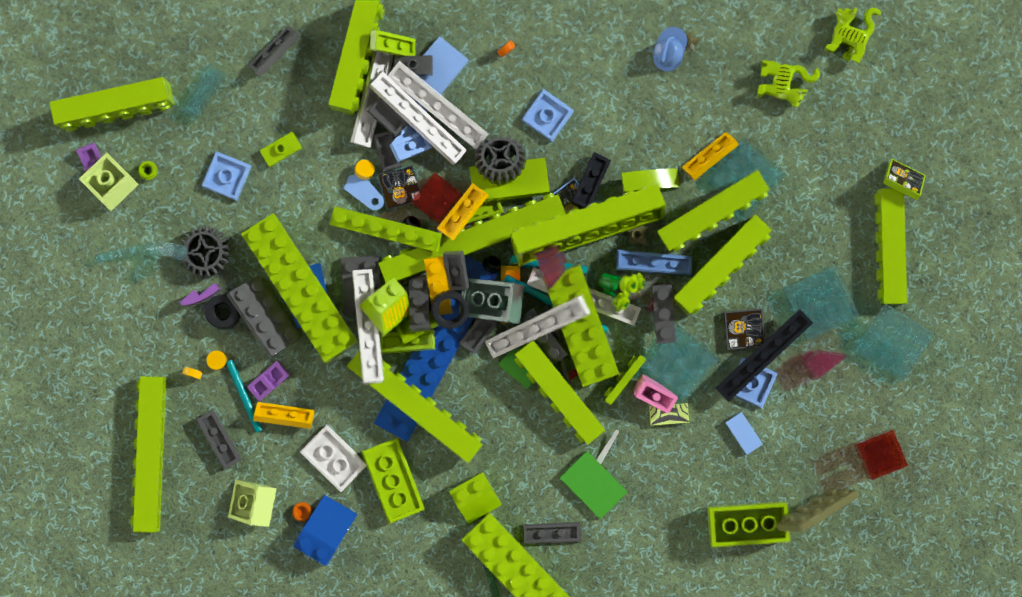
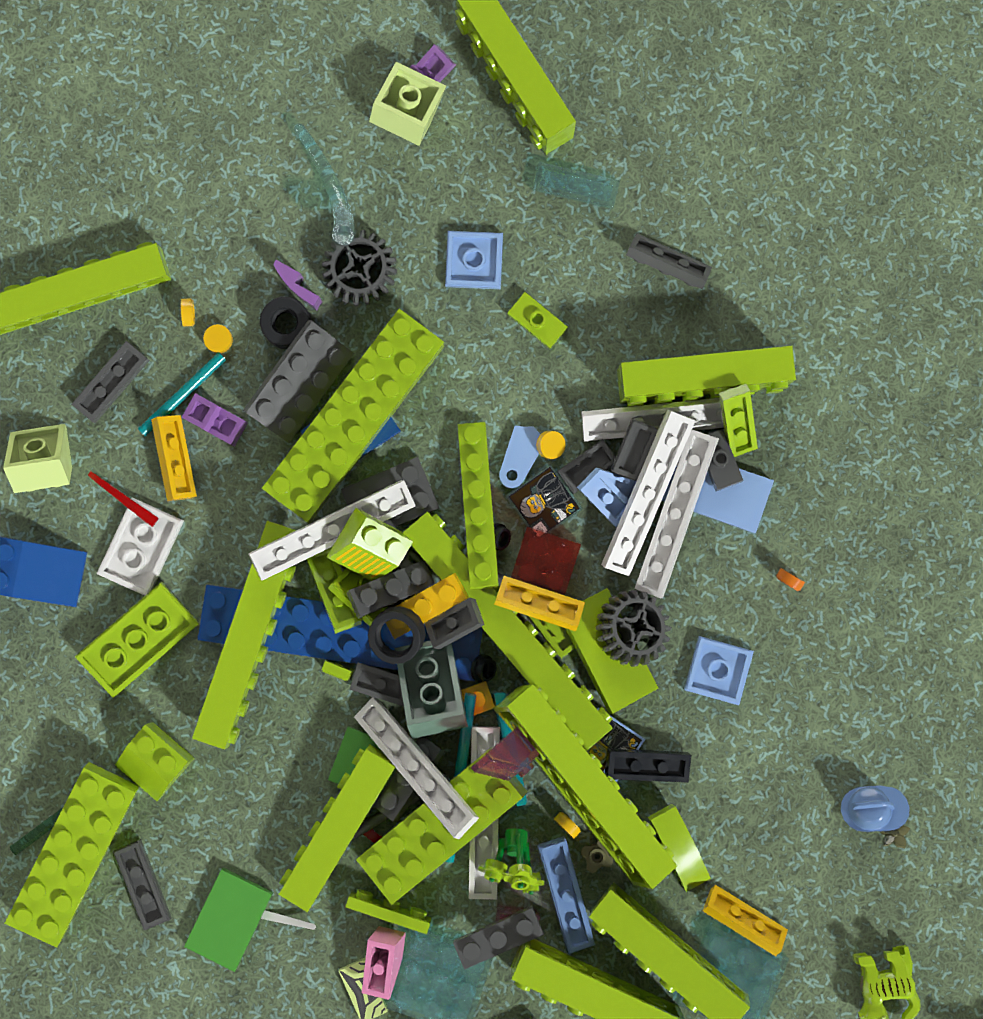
camera: 75 degrees right, 0 degrees up
lime plate [138,161,158,180] -> none
orange tile [292,502,312,522] -> none
none -> red sticker [88,471,159,527]
none -> lime tile [321,660,354,681]
none -> yellow tile [554,812,581,839]

